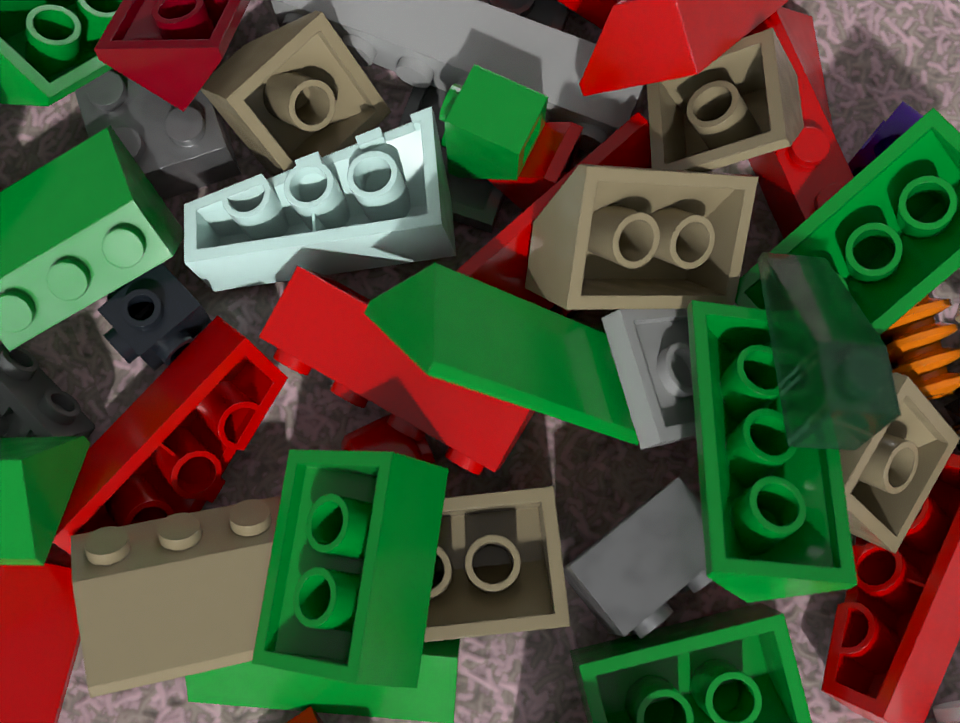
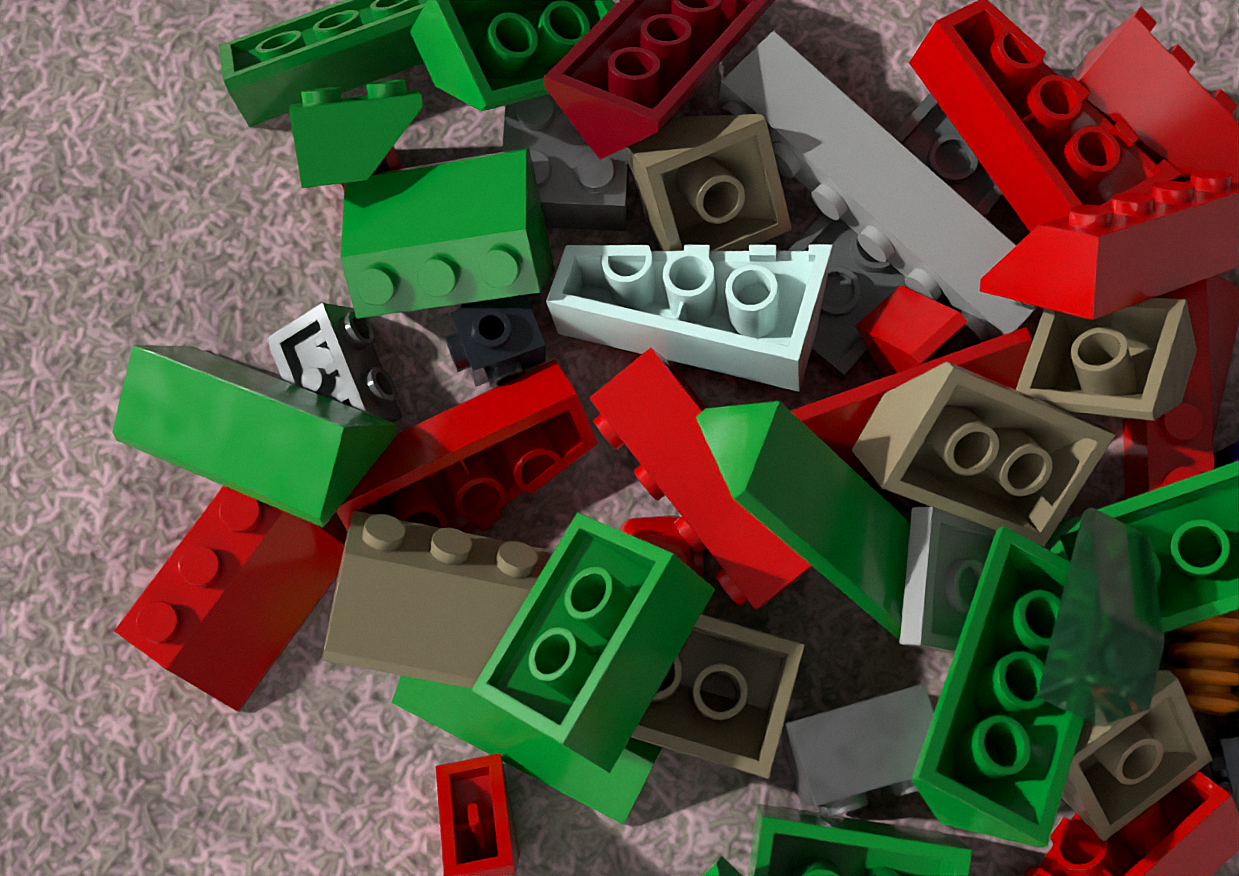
camera: 25 degrees right, 0 degrees up
green slope [439,64,548,180] -> none

